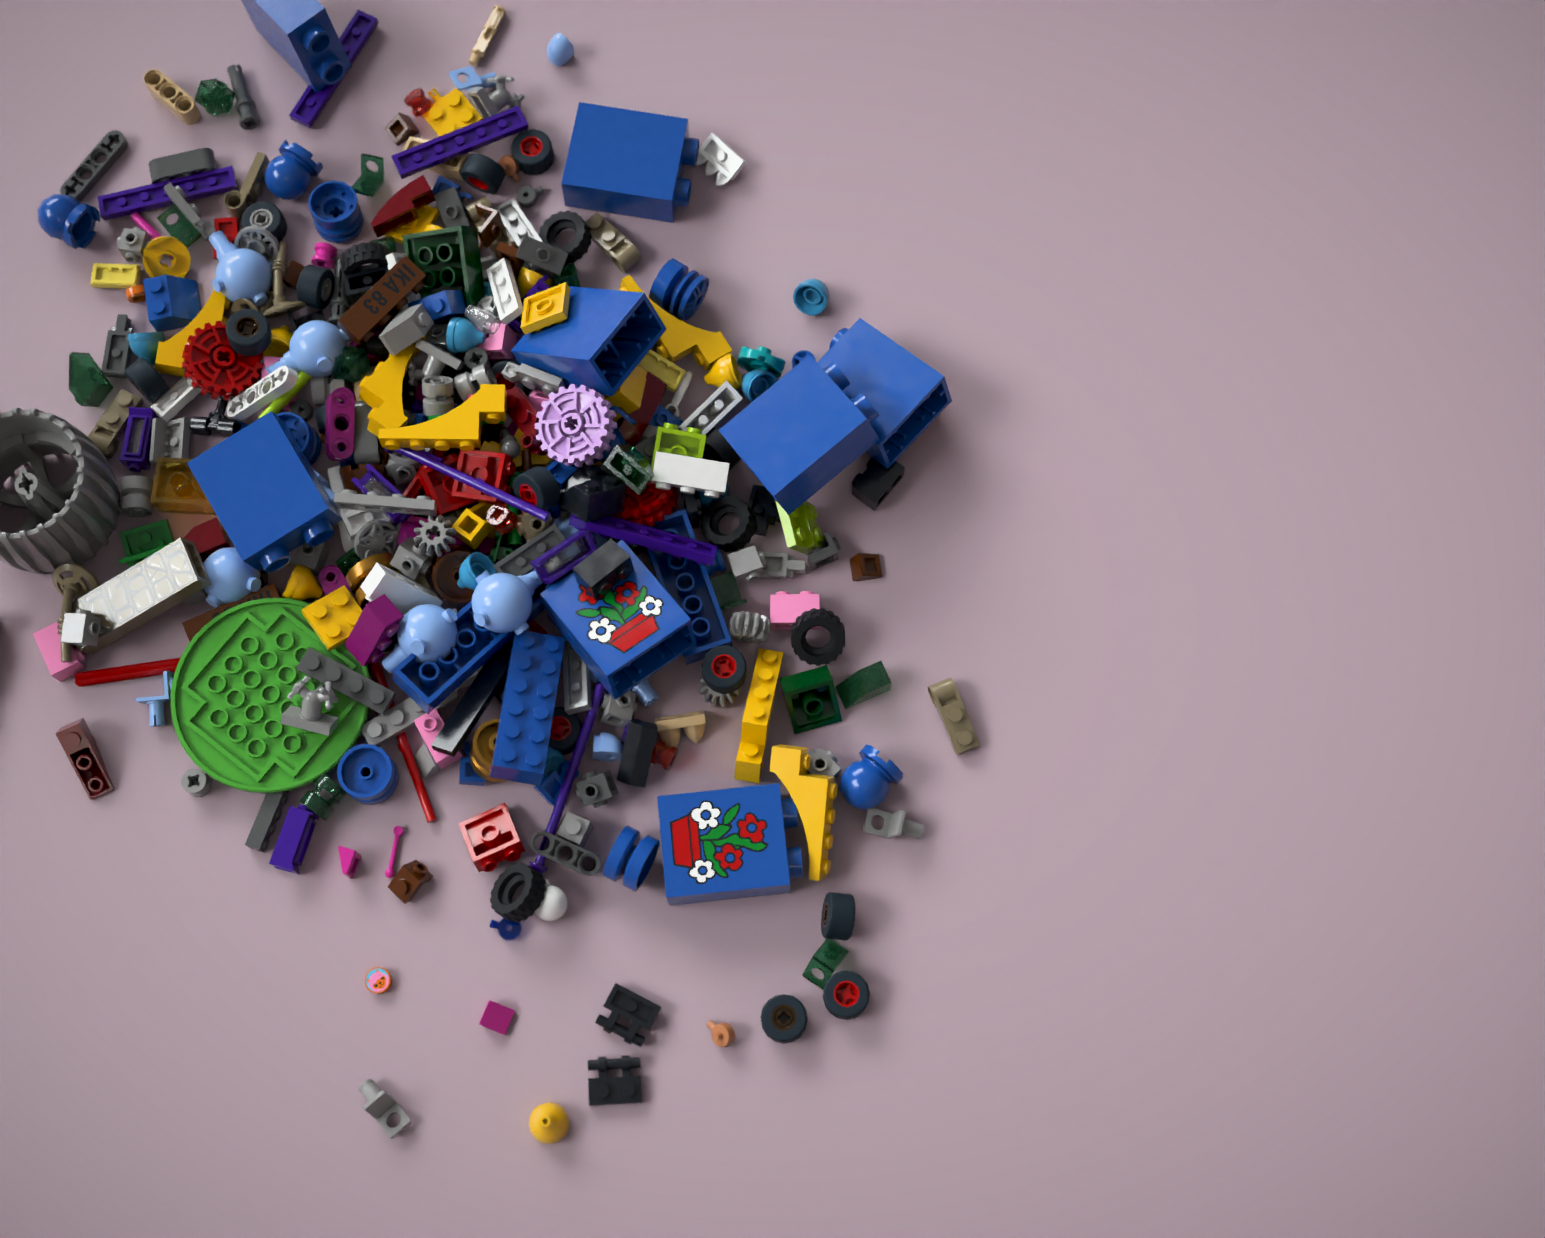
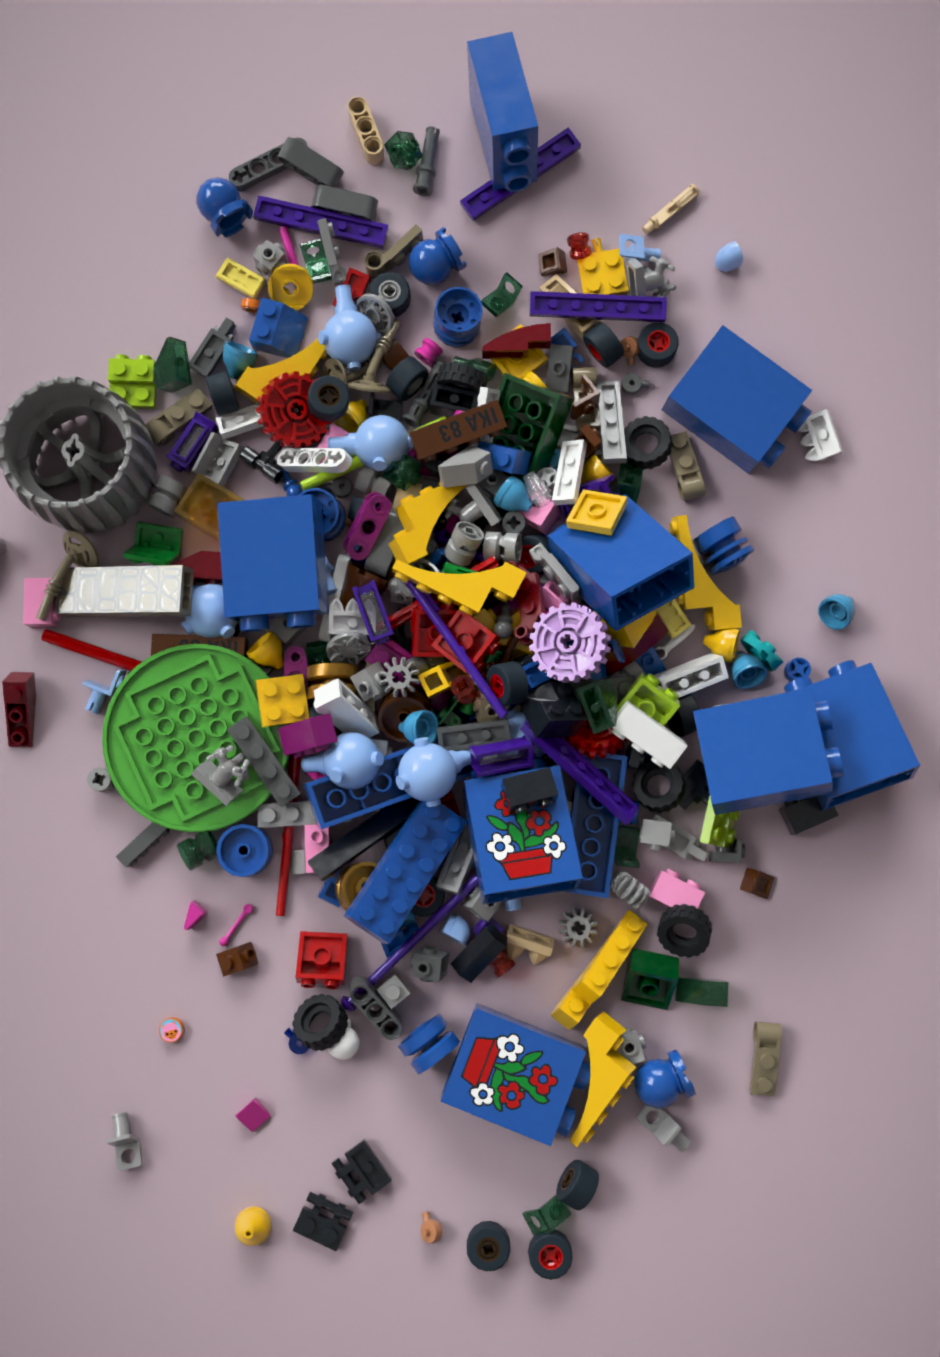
camera: 25 degrees right, 10 degrees up
brick [61,609,101,647] -> none
dark purple window [269,805,319,875] -> none
light grey plate [334,490,437,516] -> none
dark grey plate [515,235,568,276] -> none
black wheel [702,645,747,694] -> none
none -> lime plate [108,354,158,409]
none -> dark grey beam [277,137,344,188]

